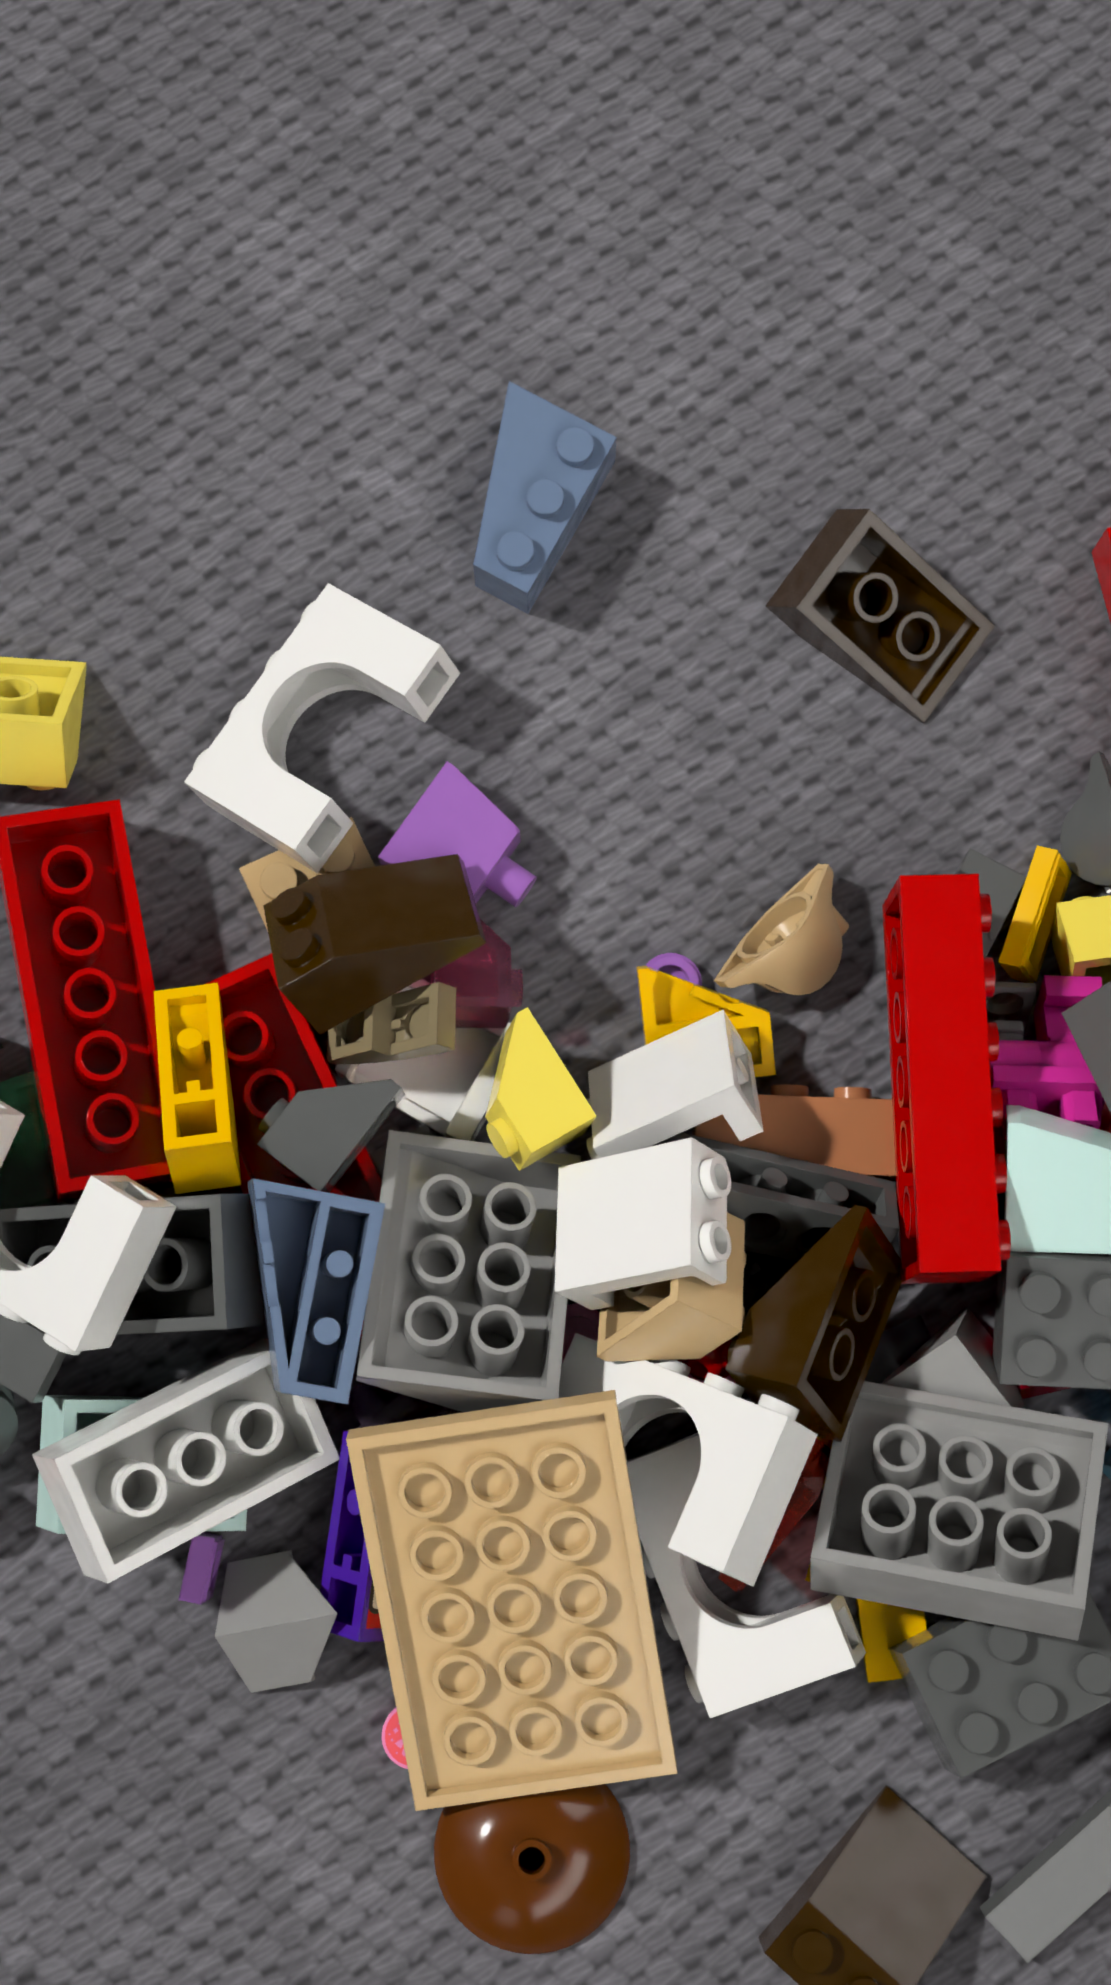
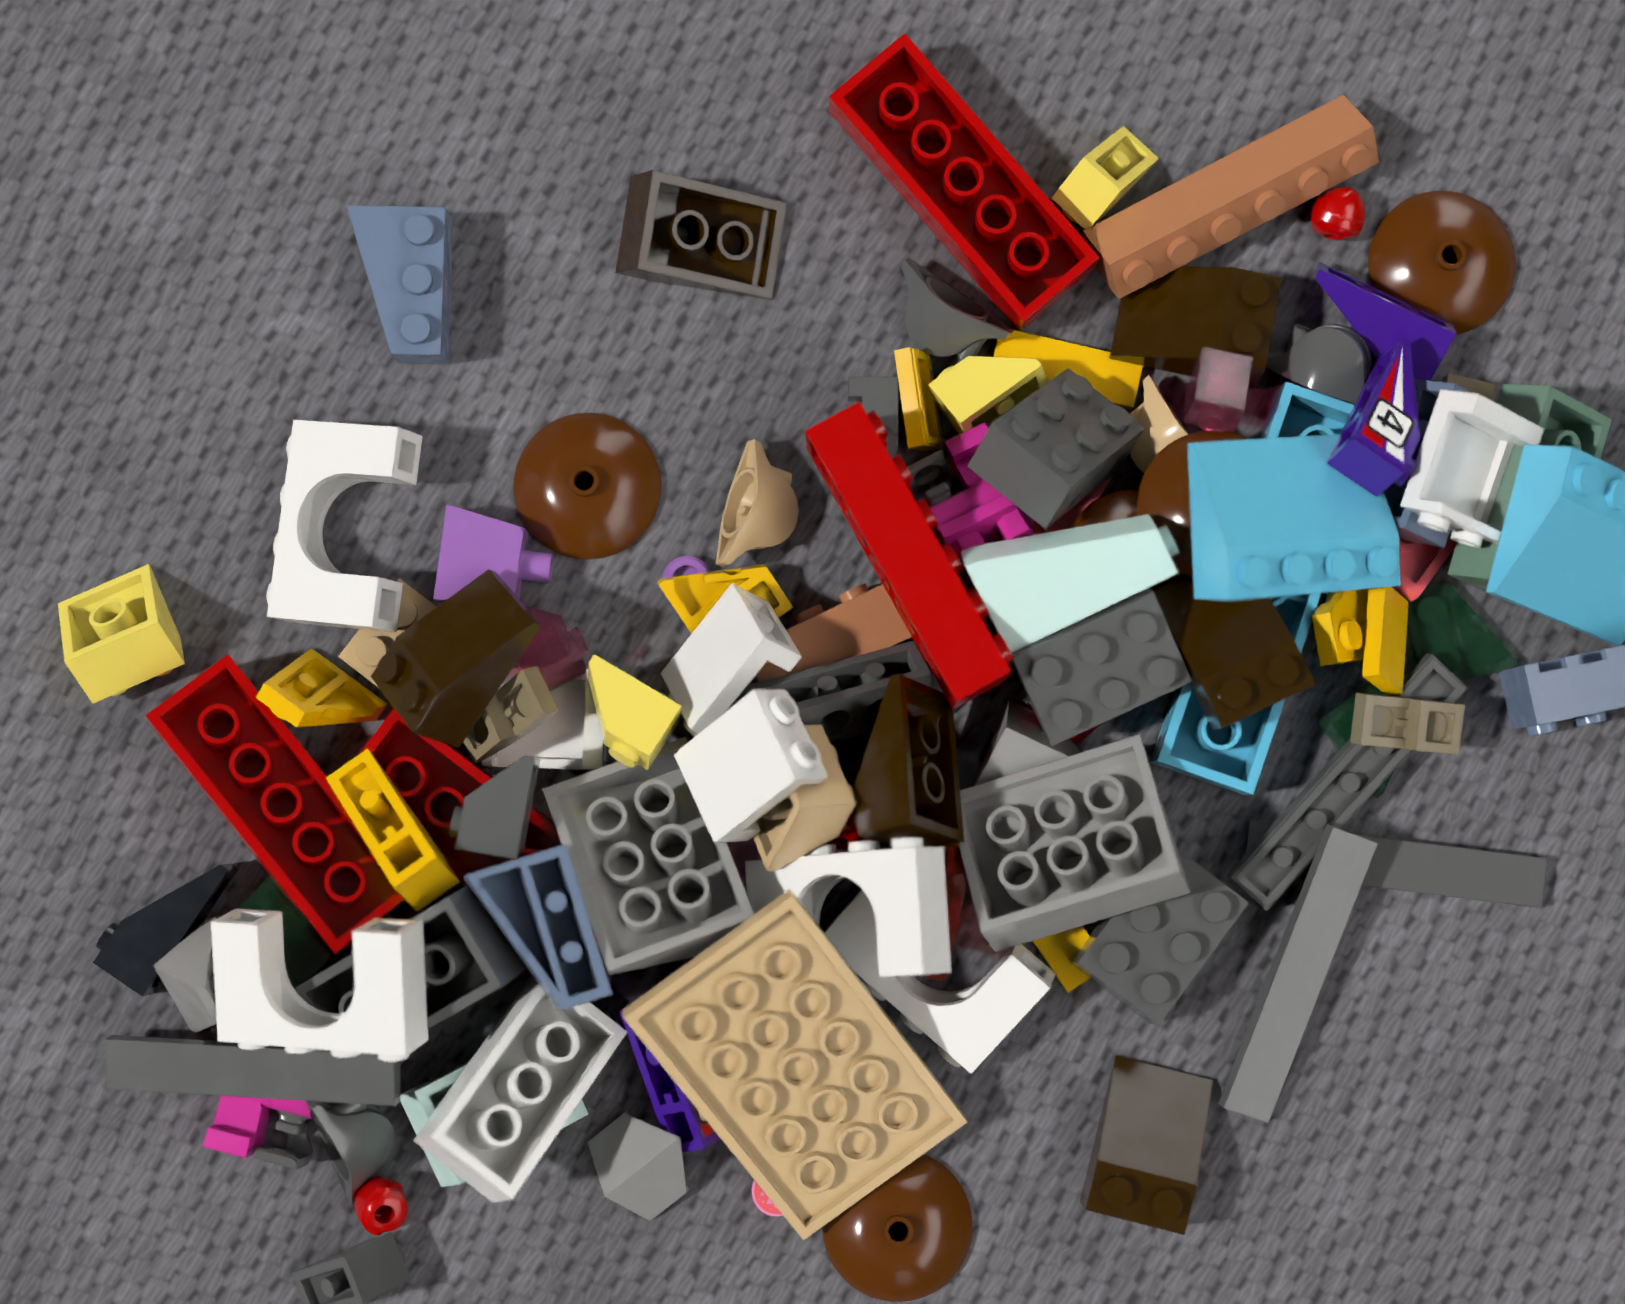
camera: 25 degrees left, 5 degrees up
medium lavender tile [179,1532,225,1604] -> none
none -> yellow wing [256,648,388,728]
none -> reddish brown dish [514,413,661,560]

